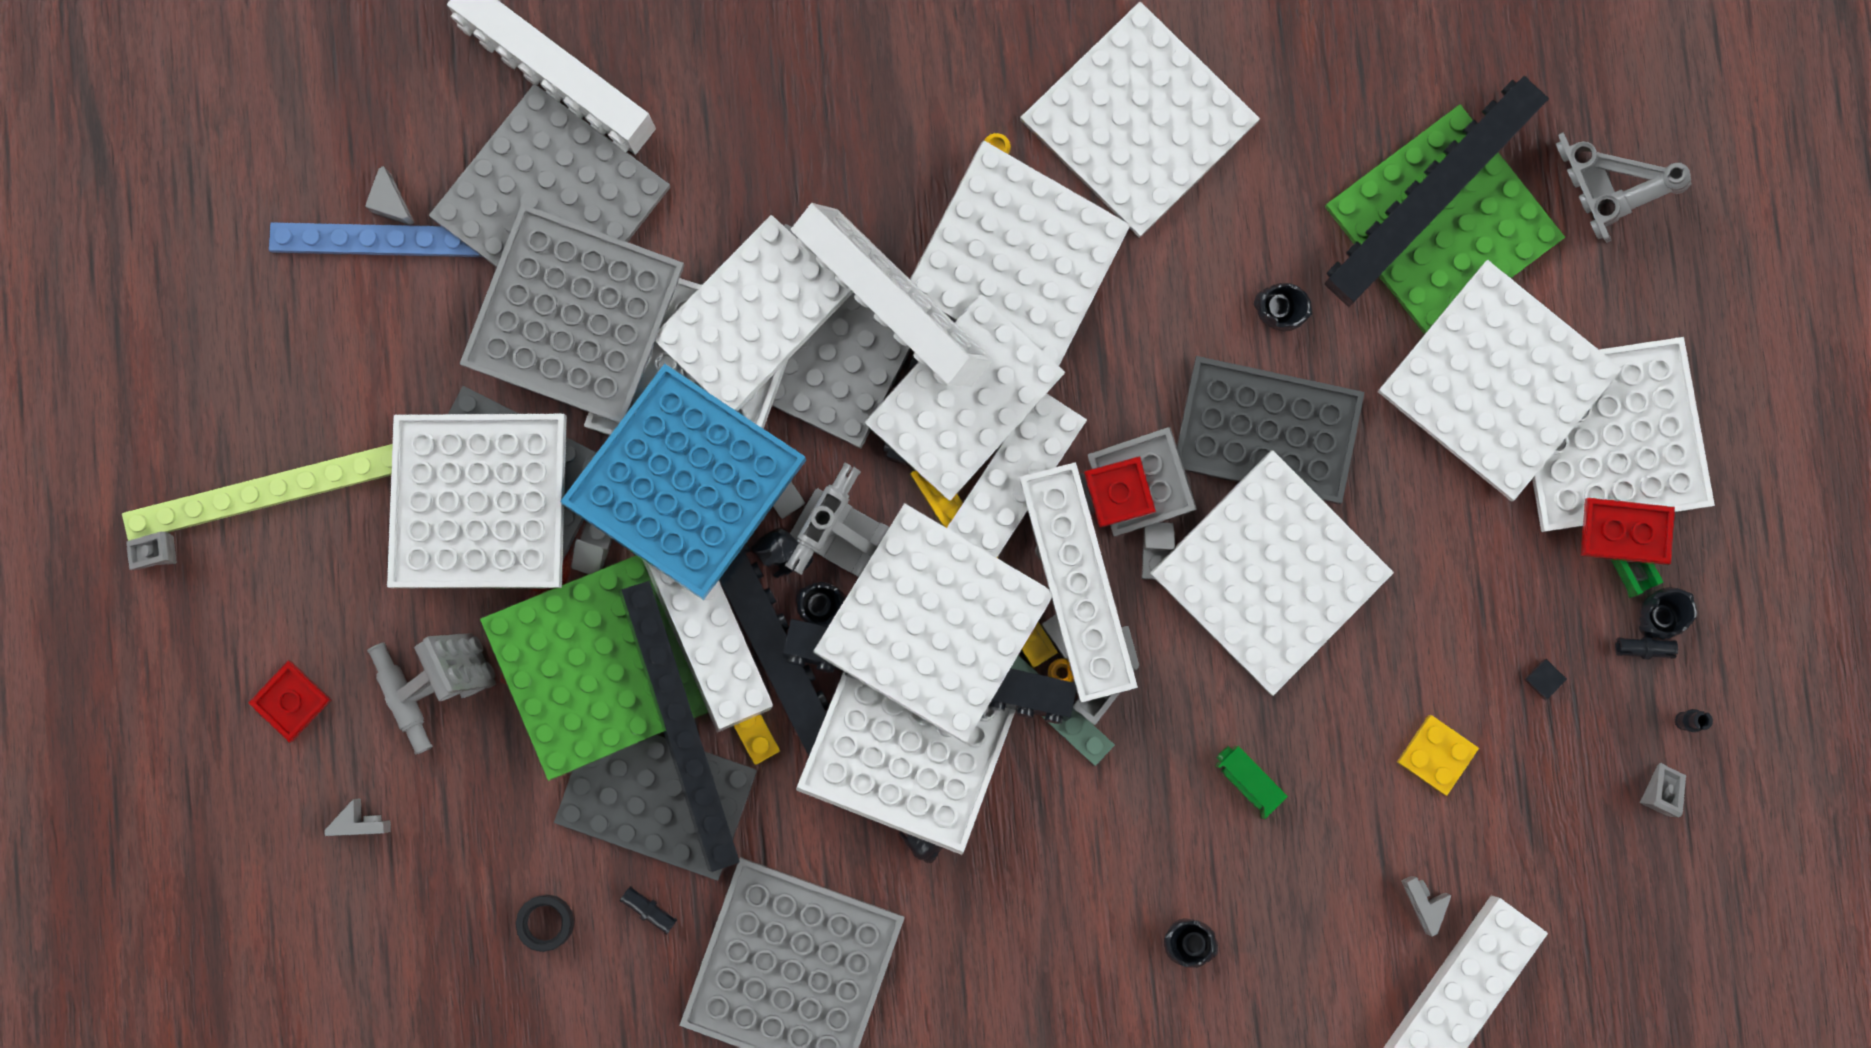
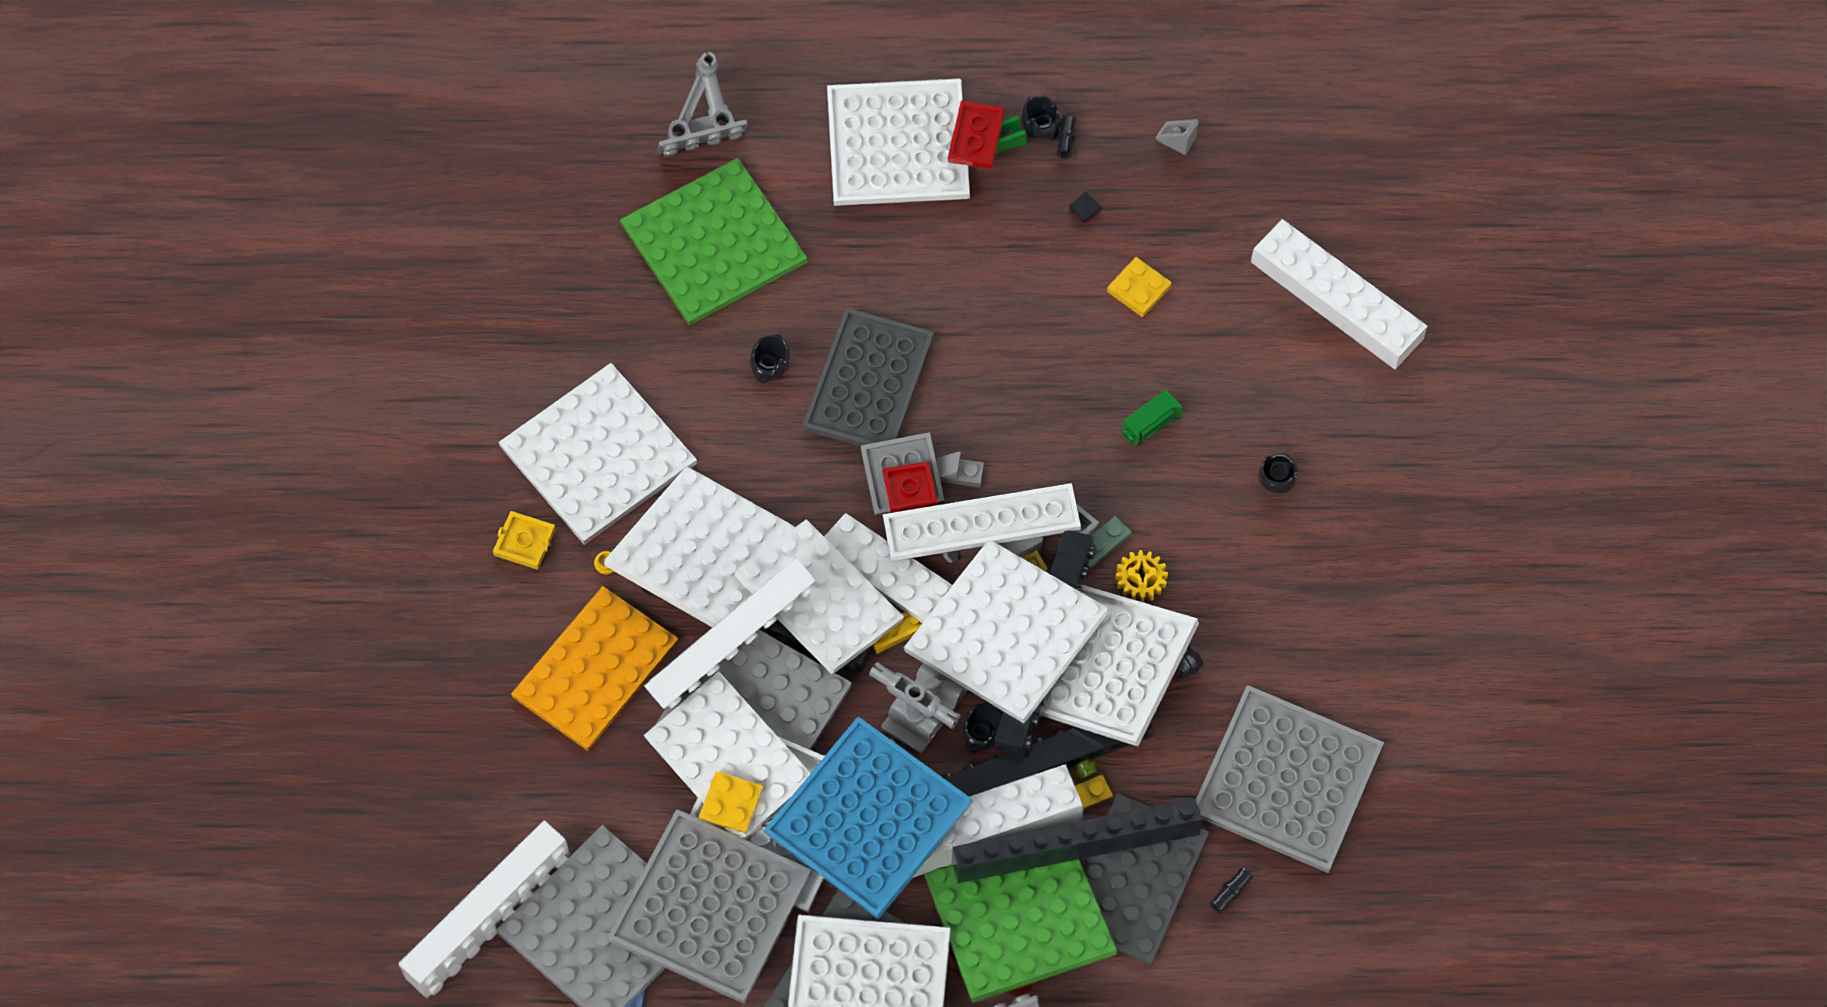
camera: 85 degrees left, 20 degrees down
black tyre [515,894,574,952] -> none
light grey slope [571,522,613,574] -> none
black hair [751,528,813,579] -> none
light orange plate [1048,659,1074,682] -> none
white plate [1150,450,1394,696] -> none
black brick [1324,76,1549,307] -> none
white plate [1377,260,1622,502] -> none
light grey slope [1401,876,1451,936] -> none
black pin [1674,709,1713,732] -> none
none -> yellow plate [493,511,556,570]
none -> light orange plate [511,586,679,751]
none -> yellow plate [699,771,764,835]
none -> clear neon green plate [1074,759,1098,780]
none -> yellow gear [1115,550,1168,602]

